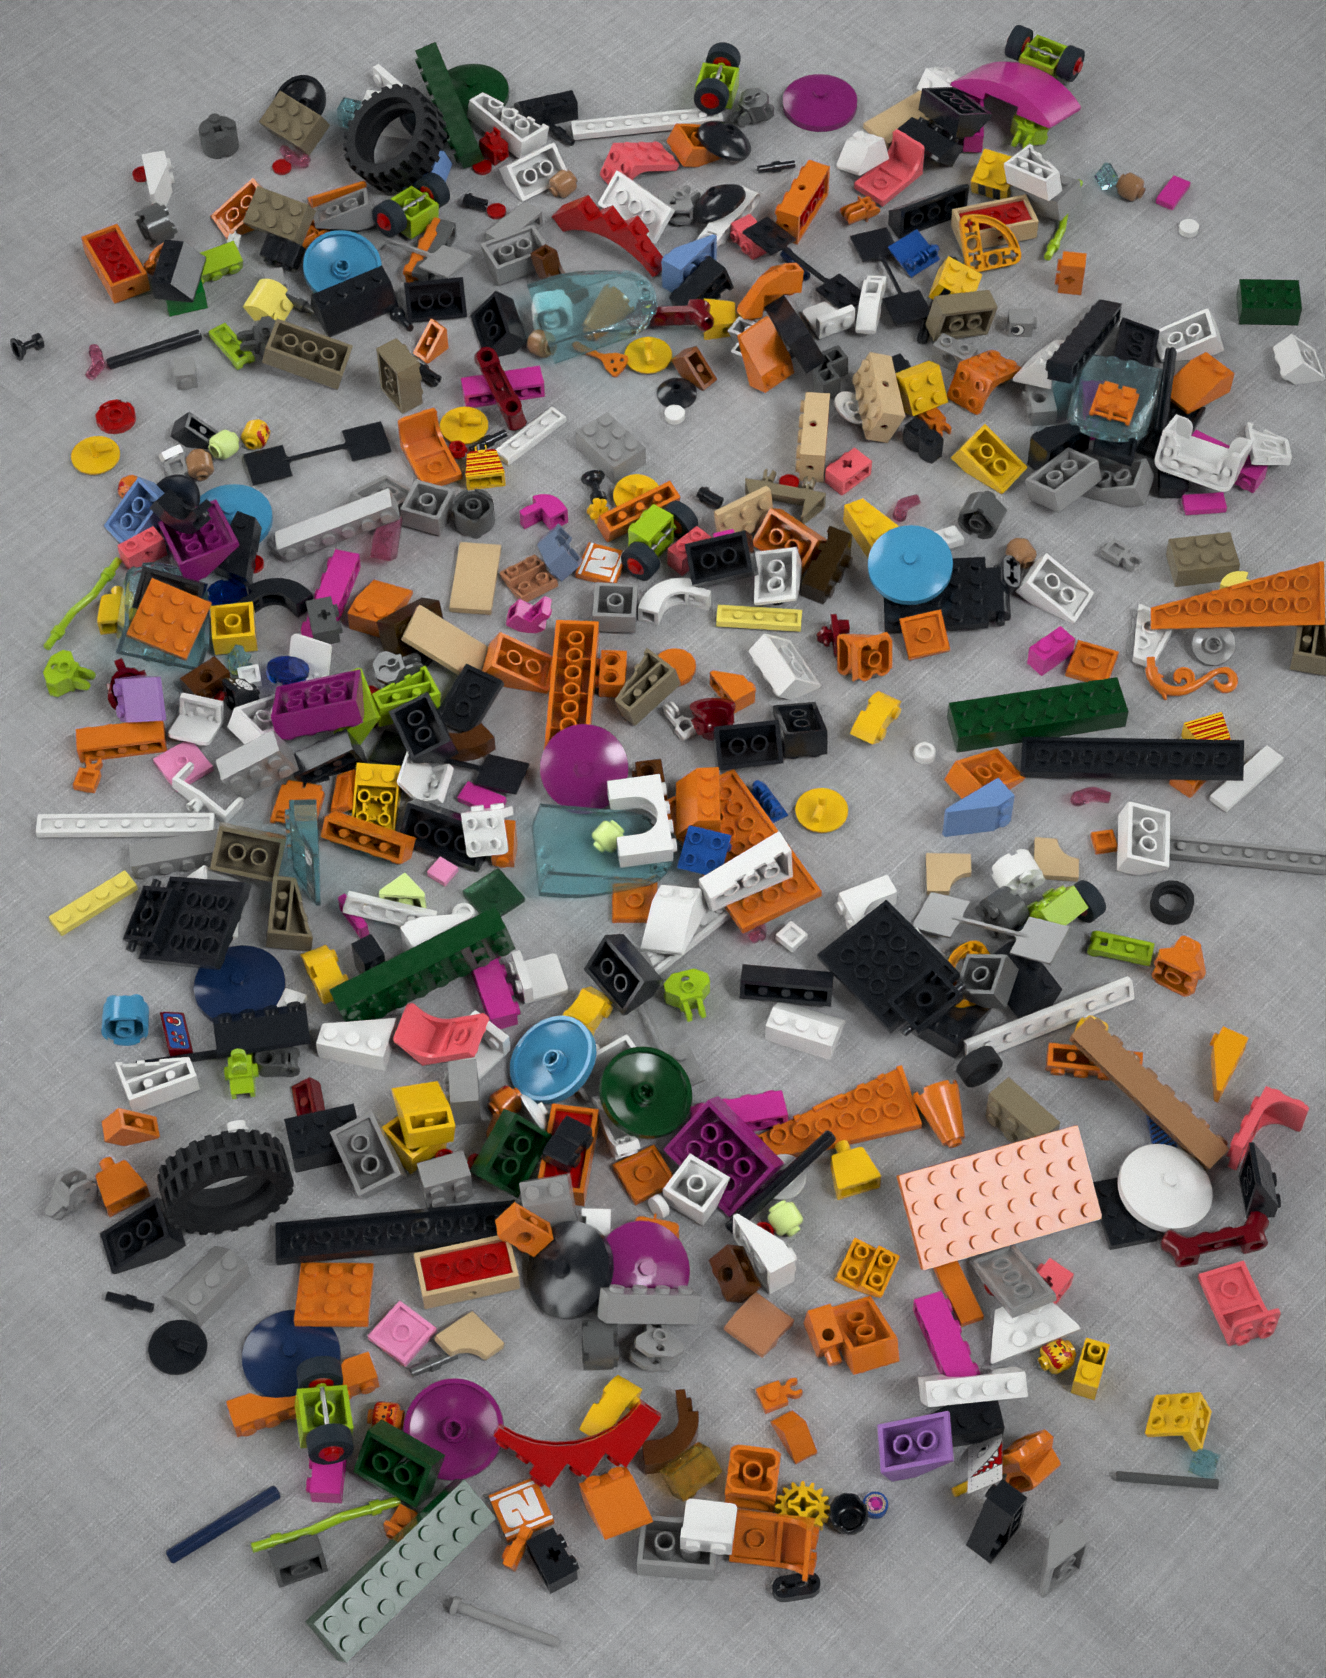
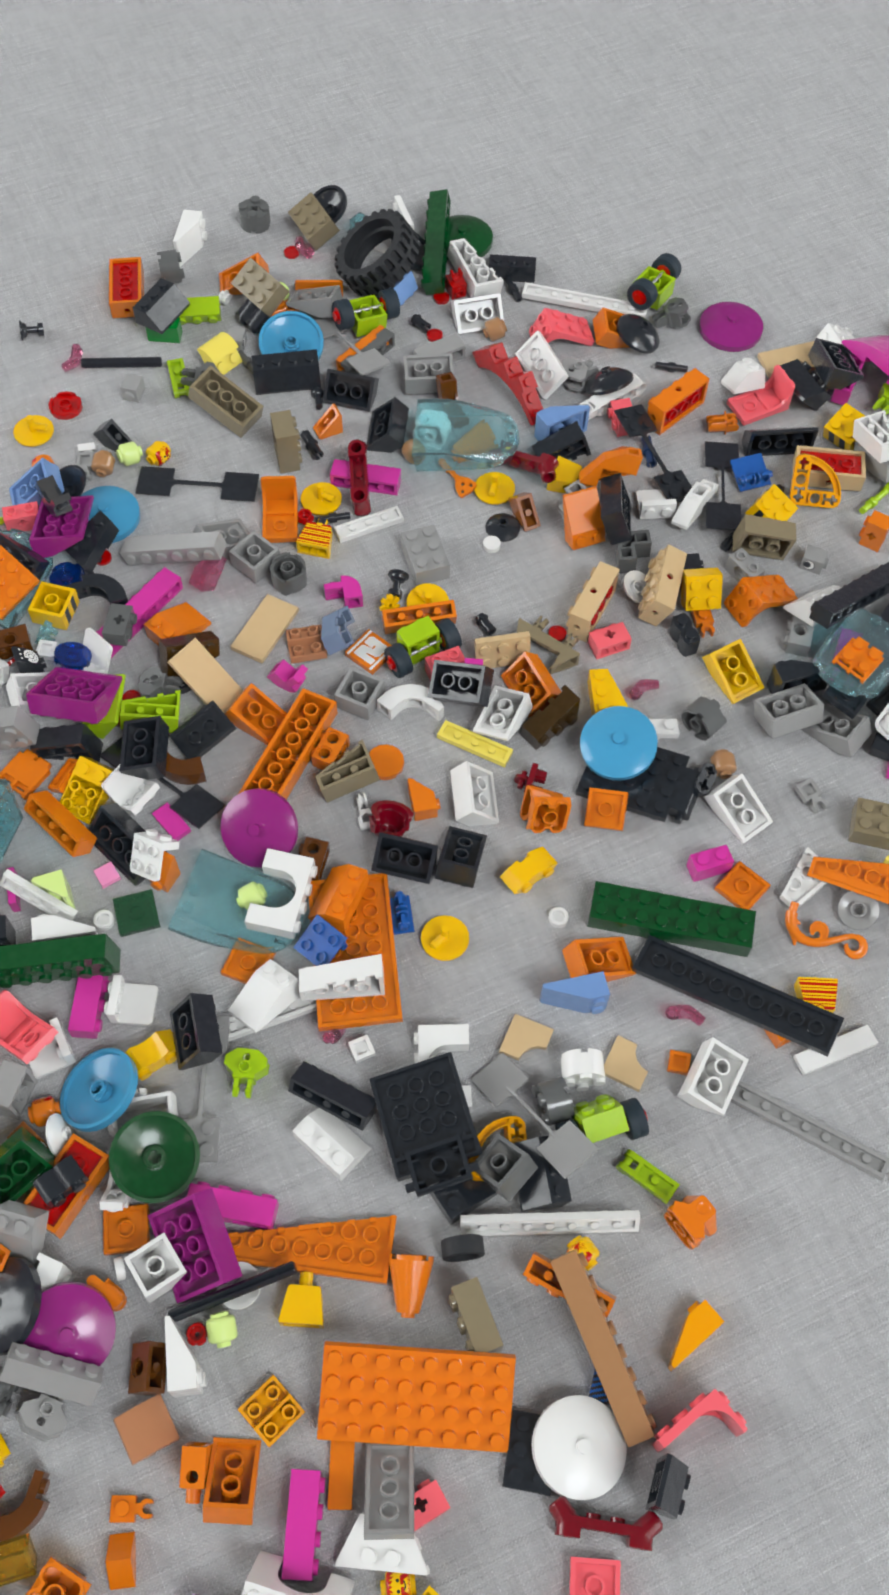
camera: 20 degrees right, 5 degrees up
black tyre [1150,880,1194,925] -> none

